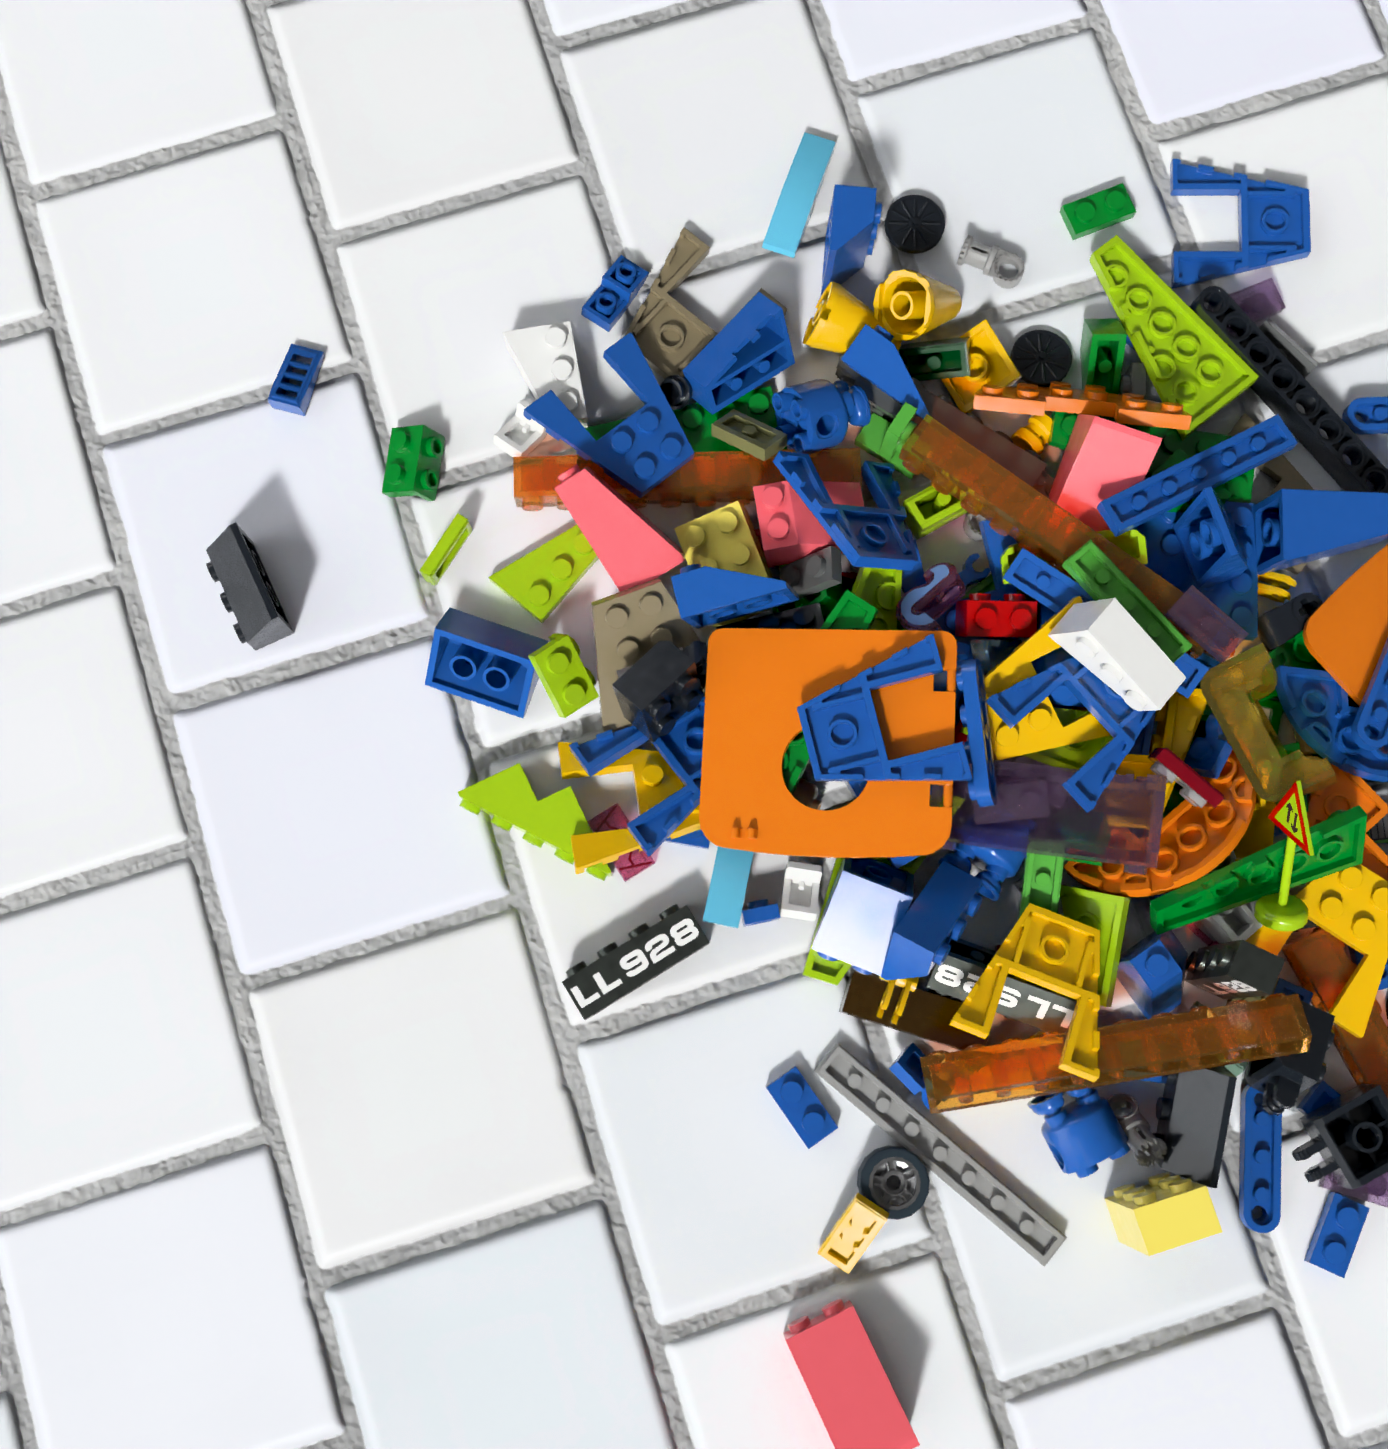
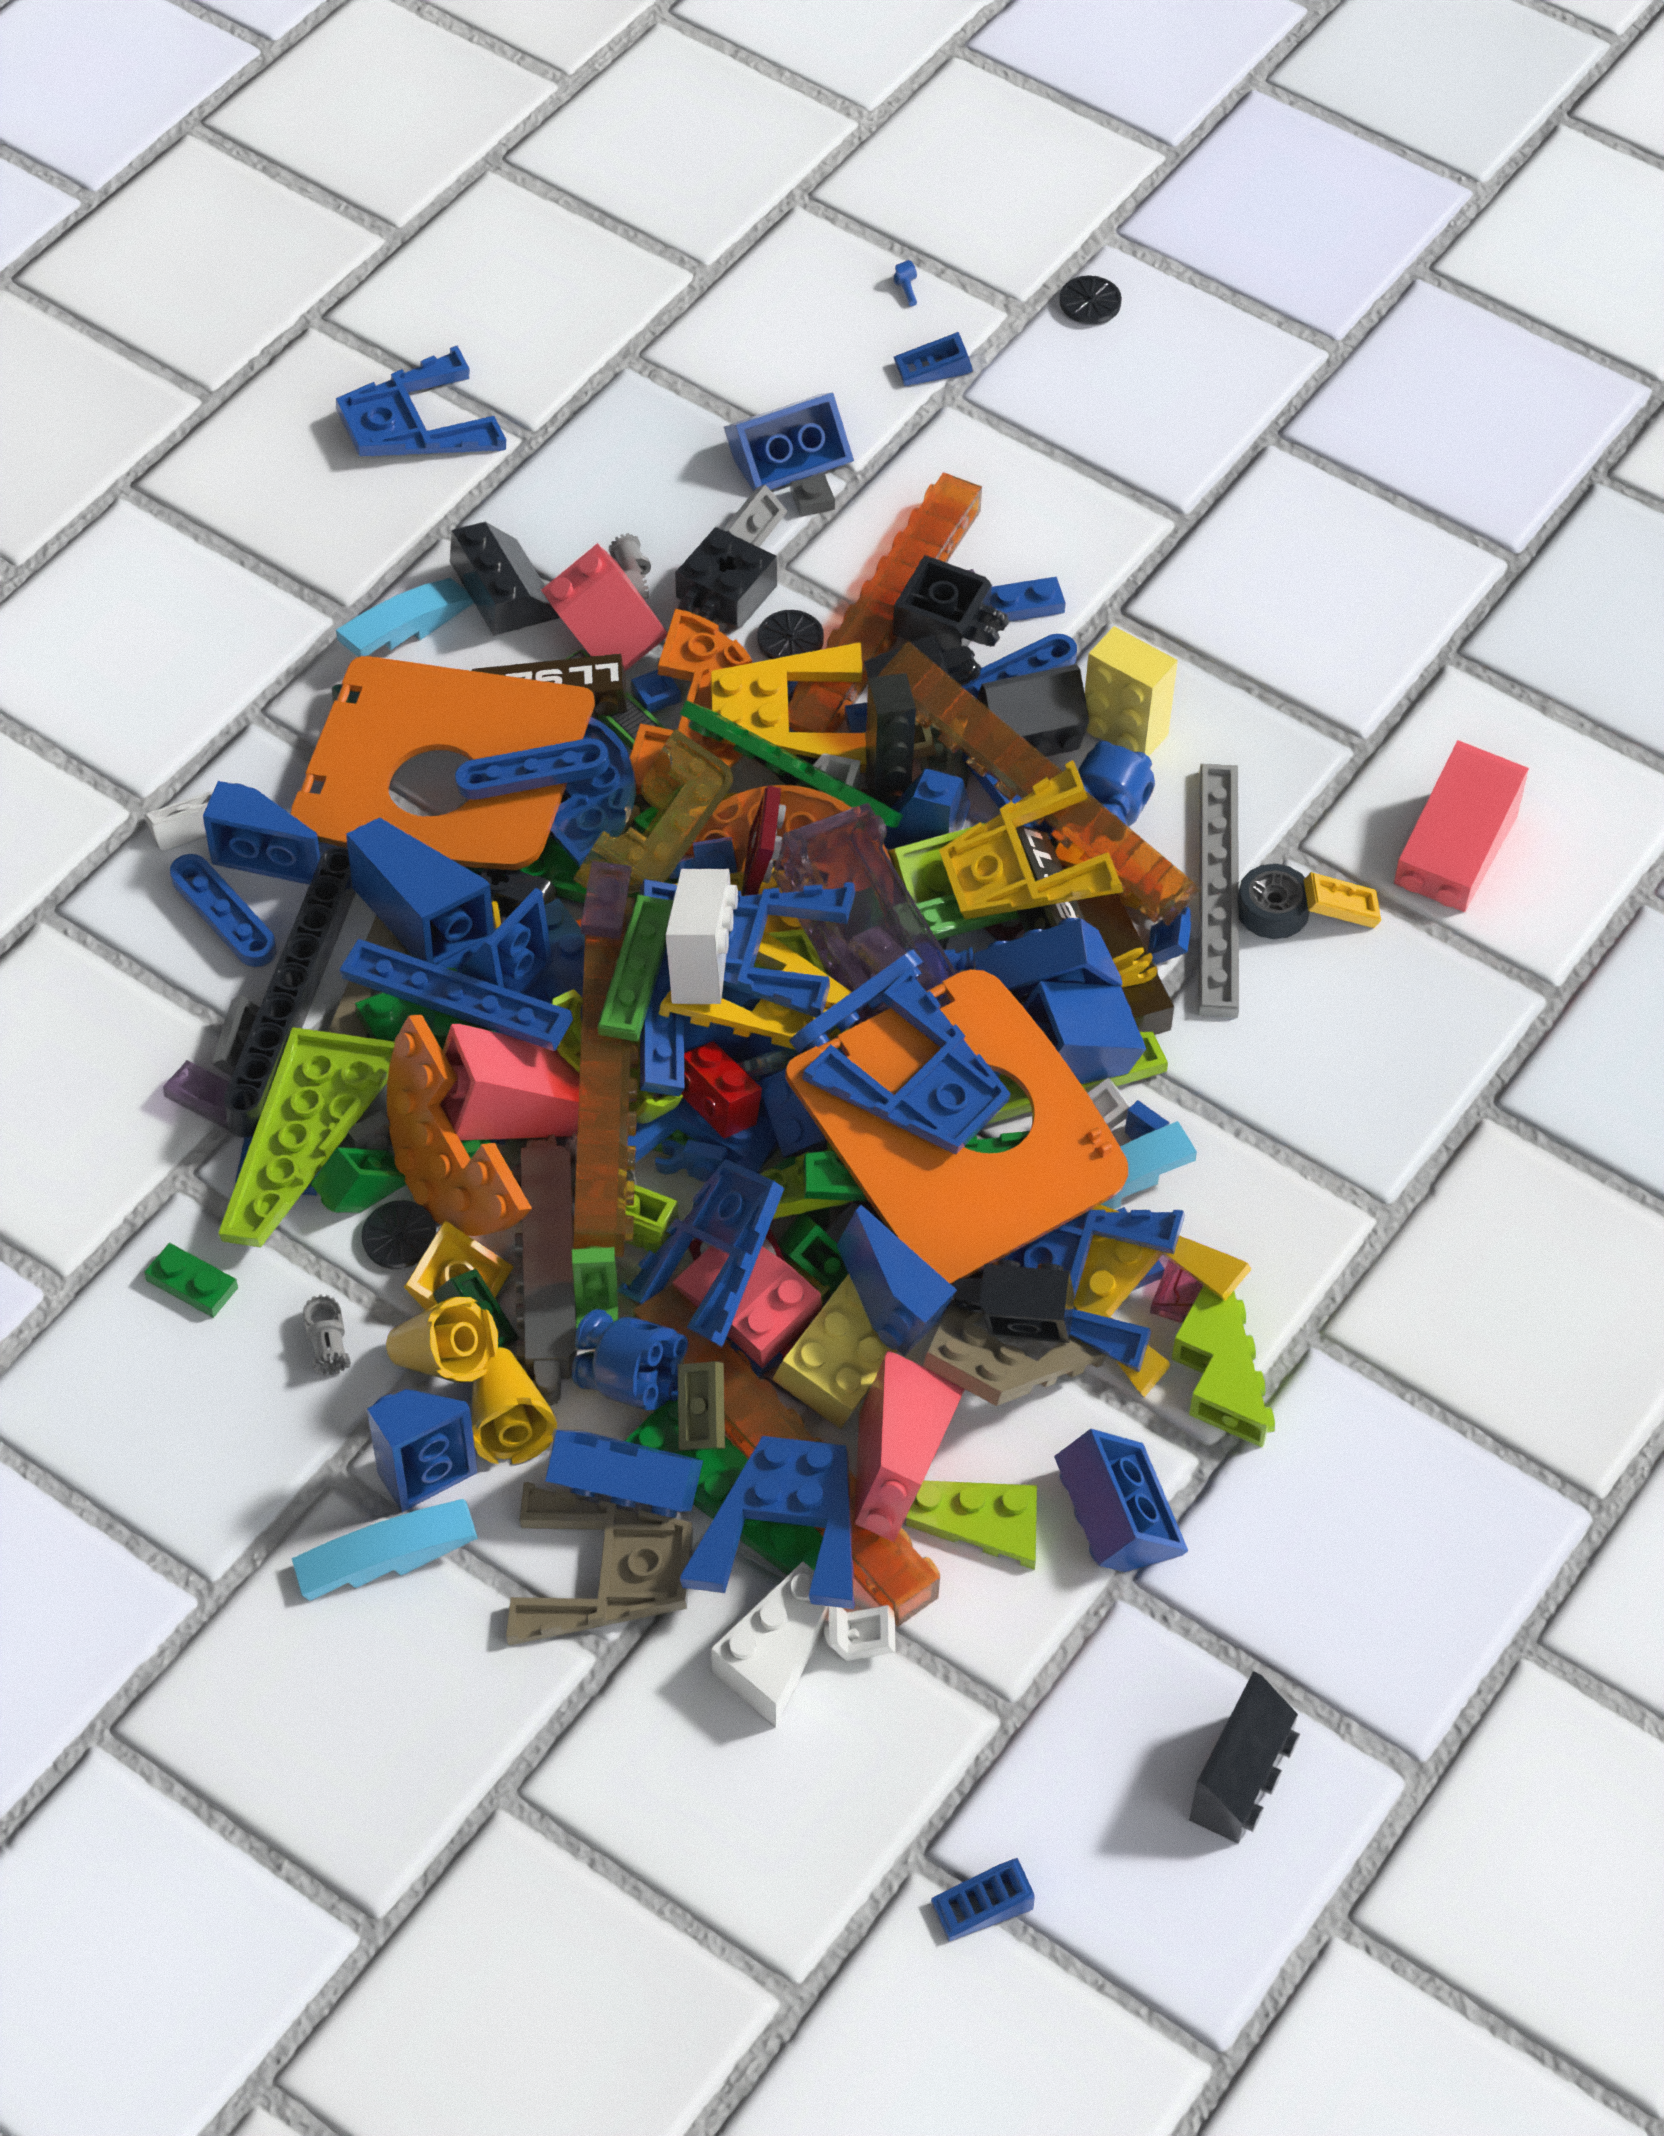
camera: 125 degrees left, 25 degrees down
green bracket [382,425,445,501] -> none
lime tile [419,513,472,586] -> none
lime bracket [528,633,599,718] -> none
pearl dark grey brick [562,904,710,1020] -> none
blue slope [581,255,649,332] -> none
black plate [660,375,692,410] -> none
blue plate [766,1066,838,1149] -> none
dark grey plate [780,546,842,604] -> none
blue slope [841,324,931,423] -> none
black wheel [884,195,945,254] -> none
clear pink animal [896,562,966,631] -> none
light grey connector [1107,1093,1167,1167] -> none
blue wing [1170,159,1311,288] -> none
lime piece [1254,780,1314,931] -> none

